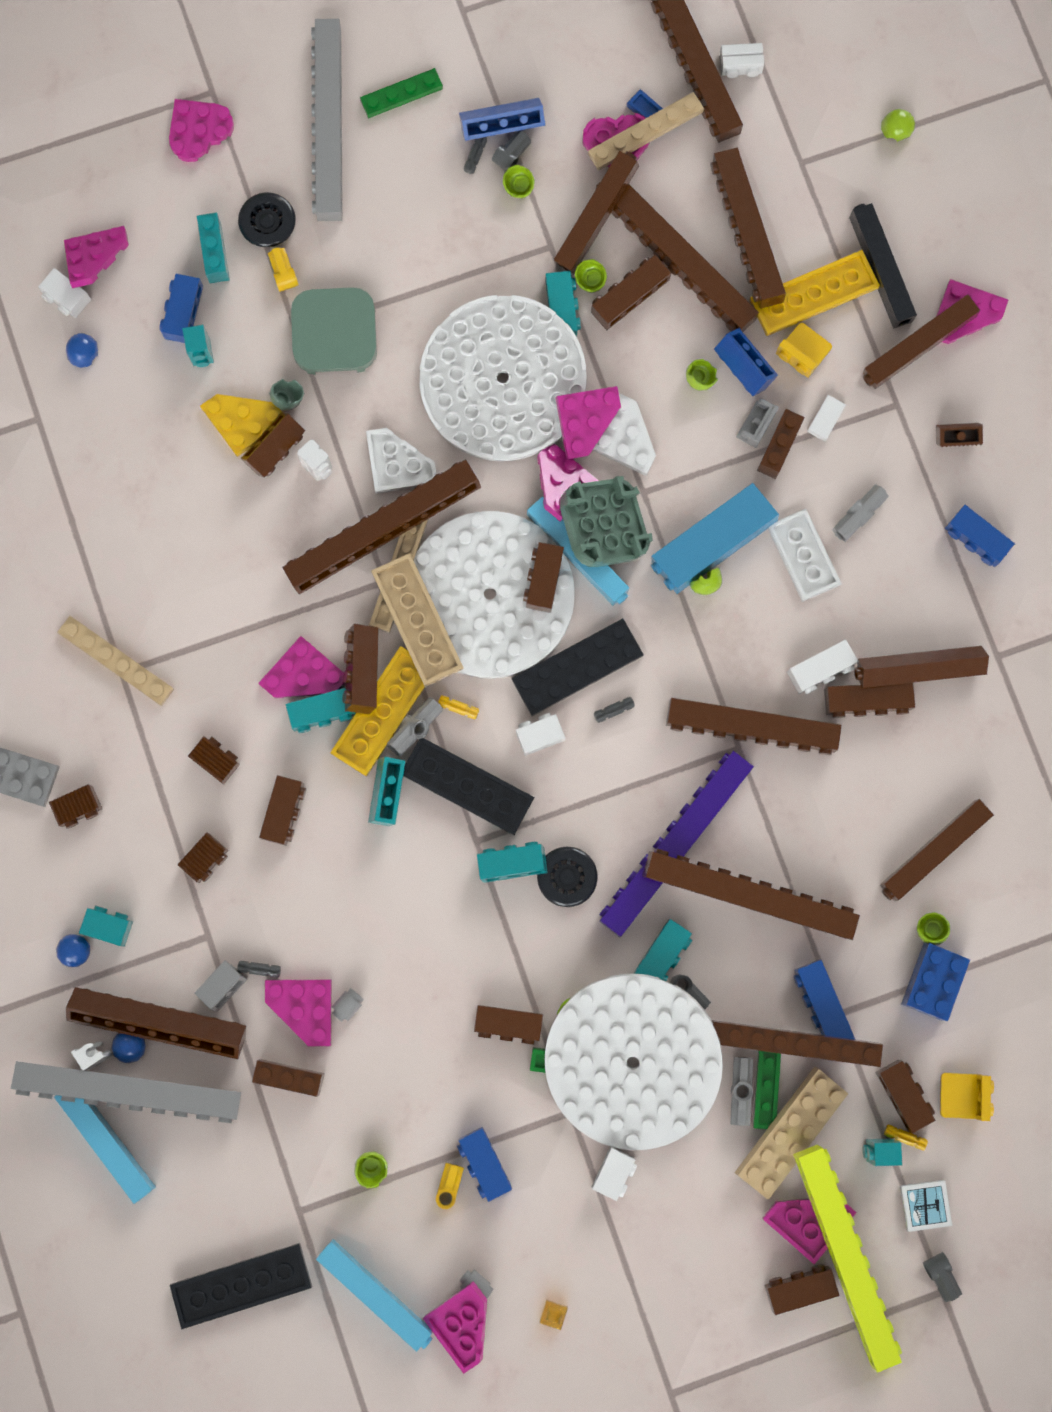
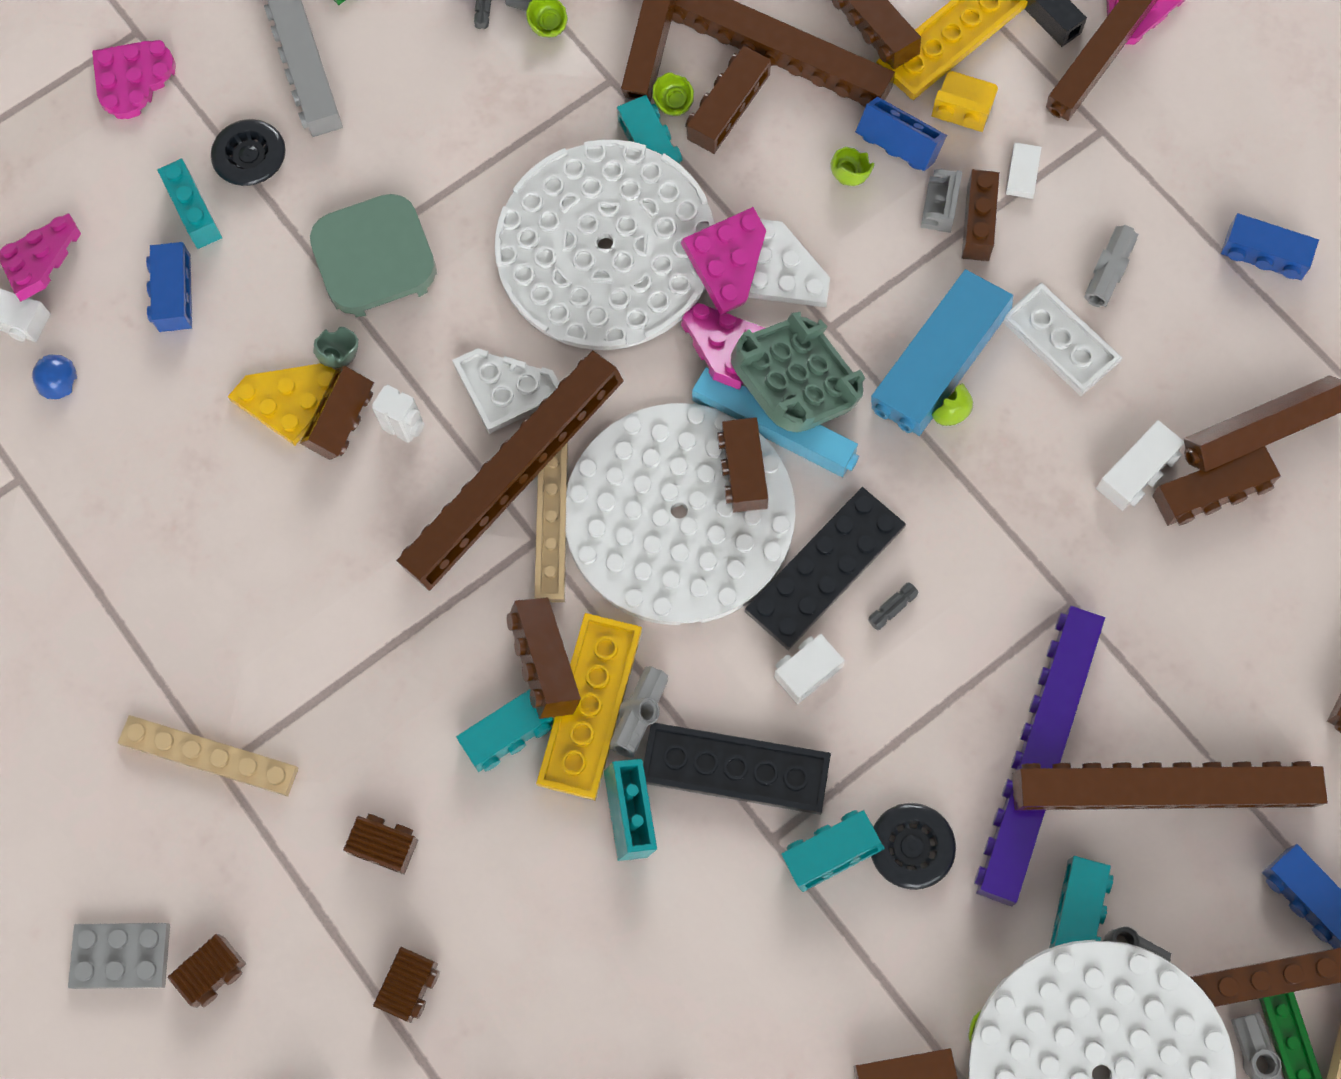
camera: 10 degrees left, 10 degrees down
teal brick [182,325,214,367] -> none
dark pink plate [258,636,345,699] -> none
reddish brown brick [259,775,306,846] -> none
yellow piece [268,247,299,292] -> none
tan plate [371,553,464,687] -> none
yellow axle [438,695,479,720] -> none
reddish brown brick [666,698,842,755] -> none
reddish brown brick [936,423,983,448] -> none

